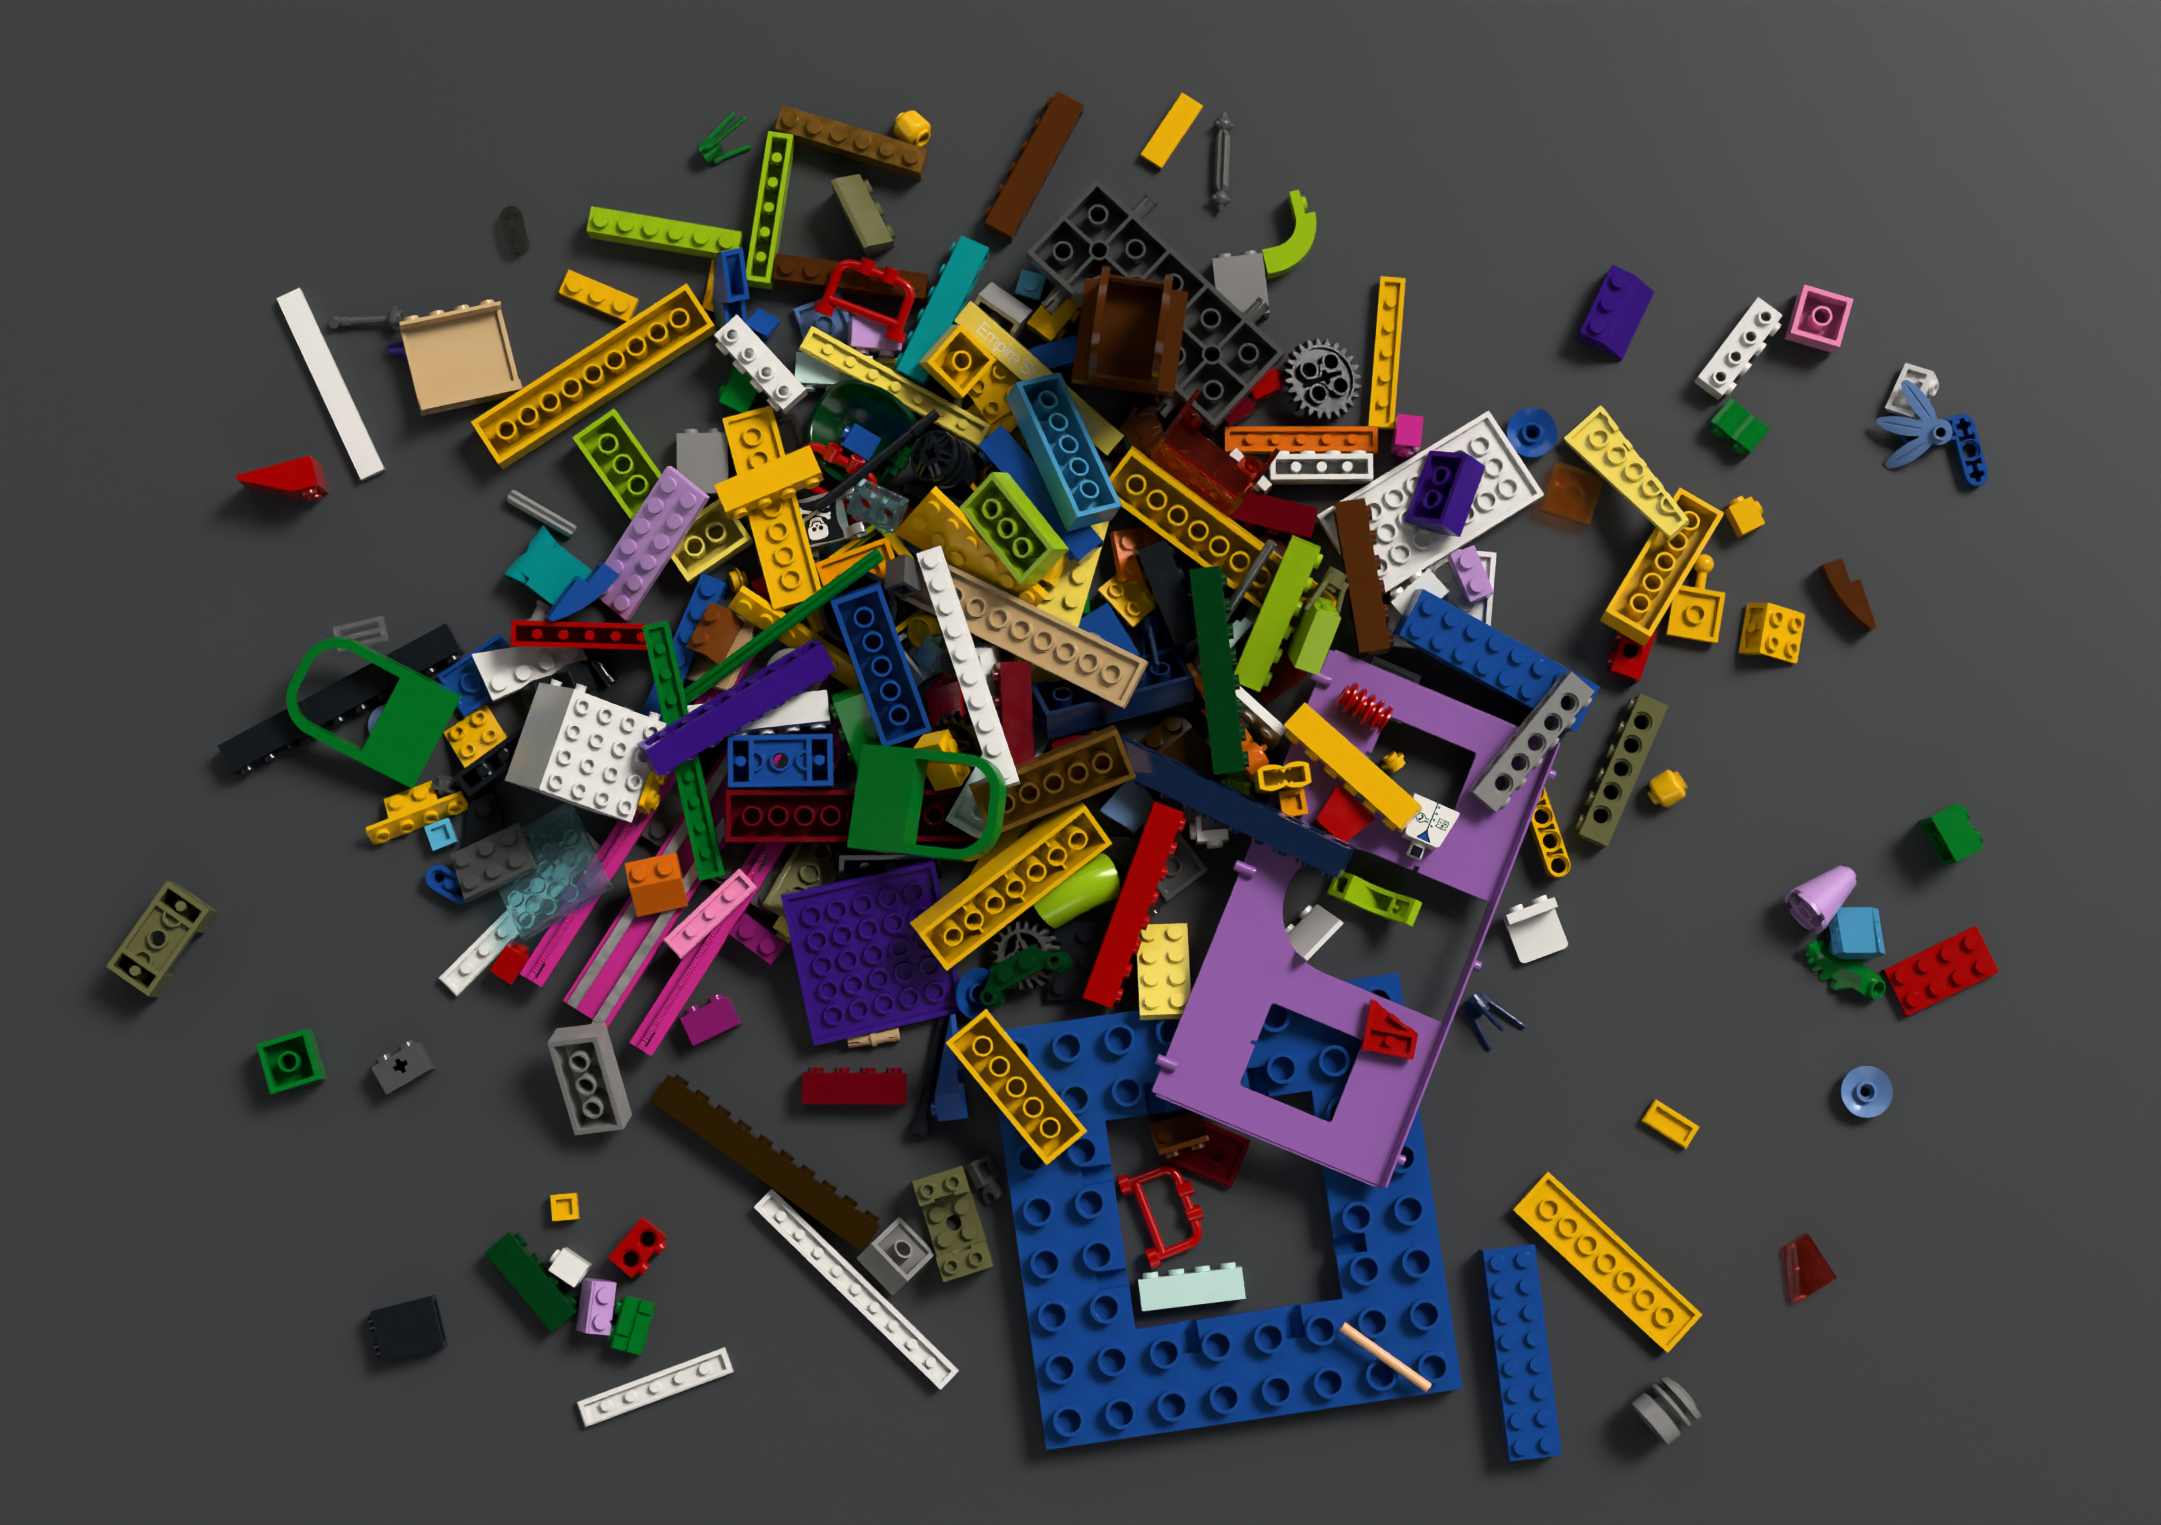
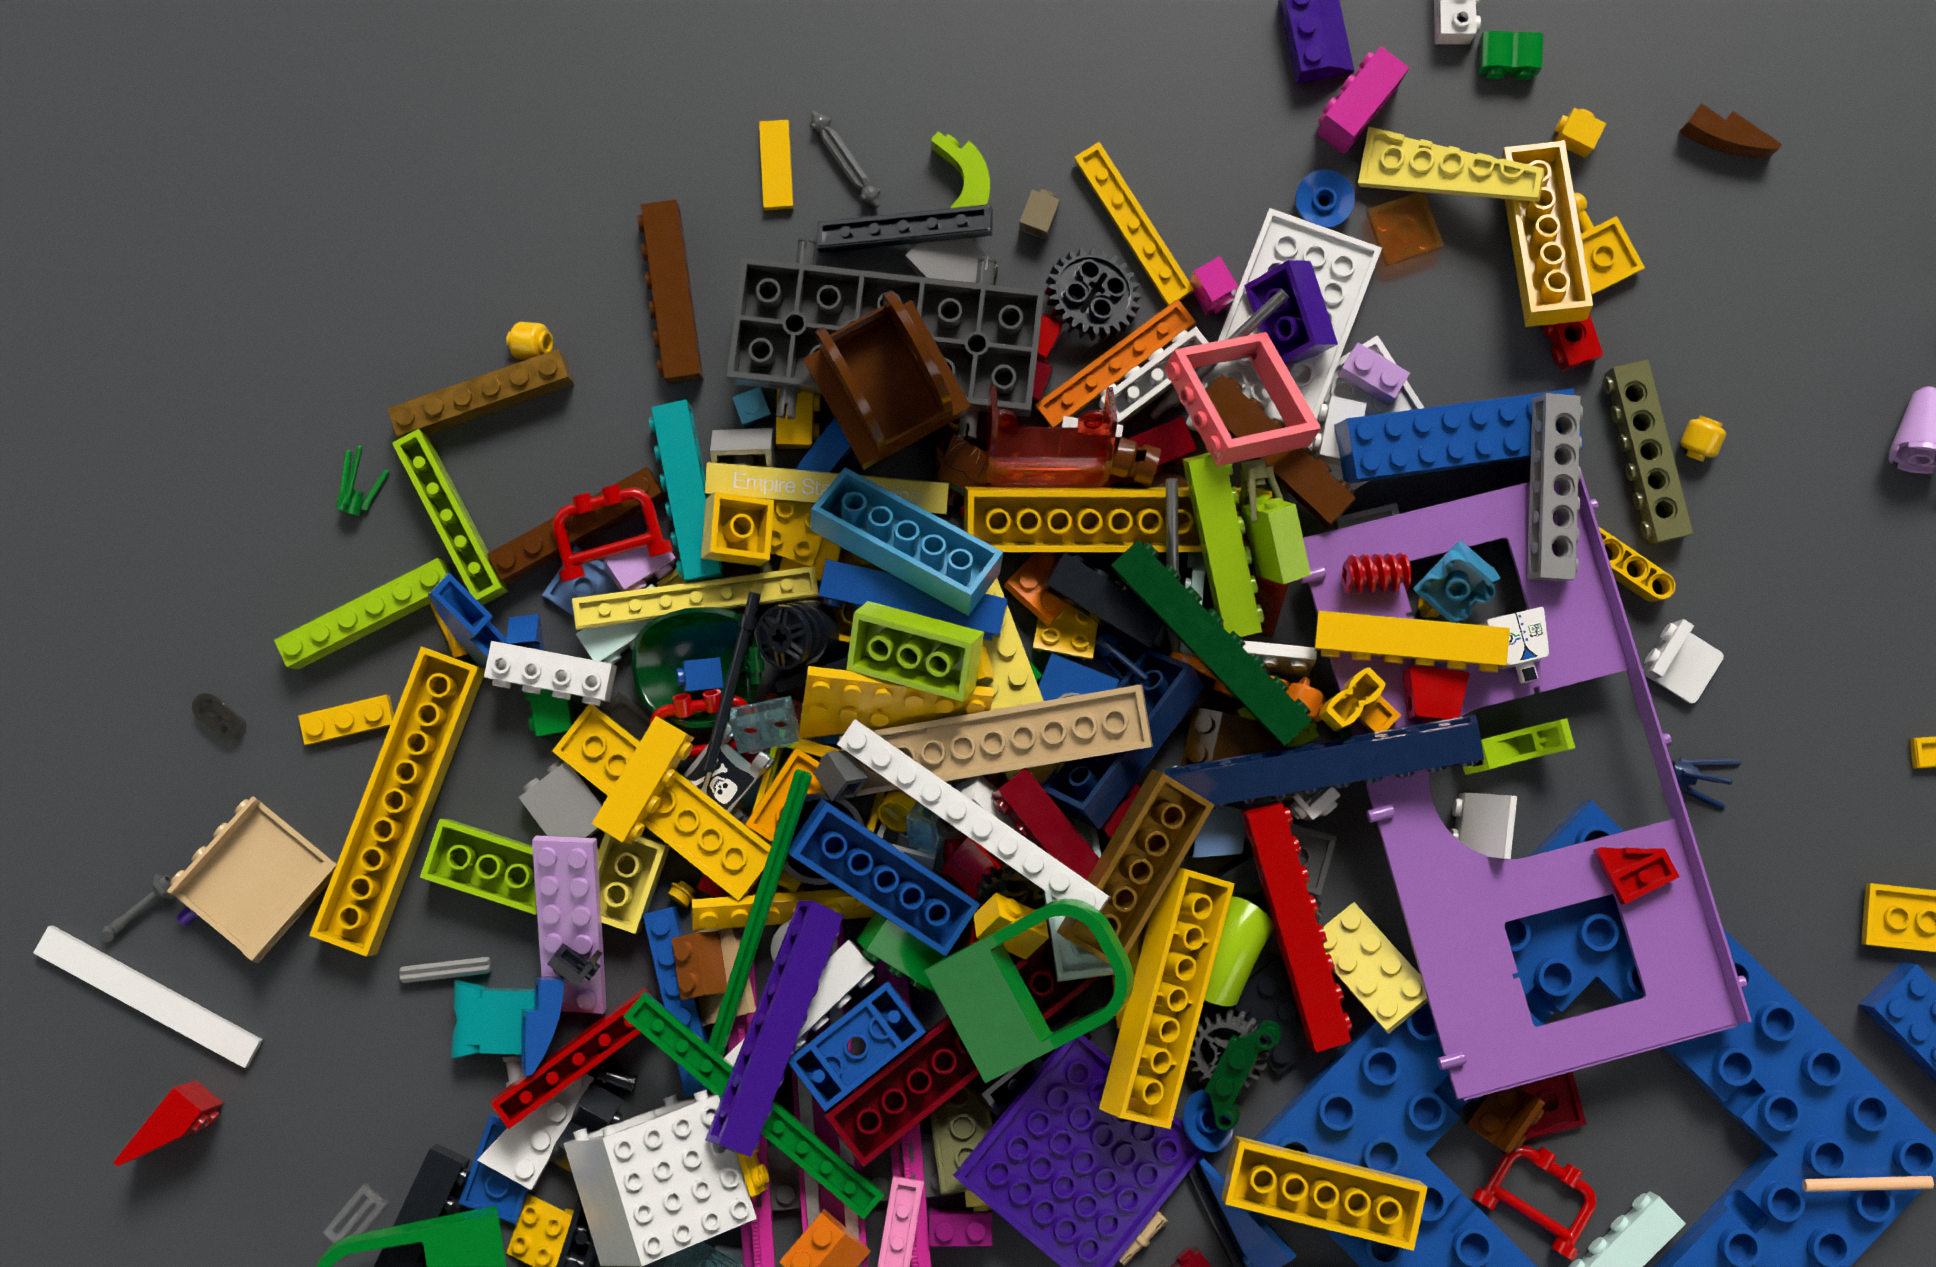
camera: 30 degrees left, 0 degrees up
olive slope [831,174,896,259] -> none
yellow bracket [1739,602,1805,663] -> none
none -> black bracket [547,943,602,987]
none -> black tile [817,204,993,253]
none -> dark tan brick [1019,189,1060,240]
none -> reddish brown wheel [1108,437,1161,486]
none -> flat silver bar [1148,288,1289,422]
none -> coral window [1164,332,1321,466]
none -> dark pink brick [1317,46,1410,155]
none -> dark azure slope [1413,541,1501,623]

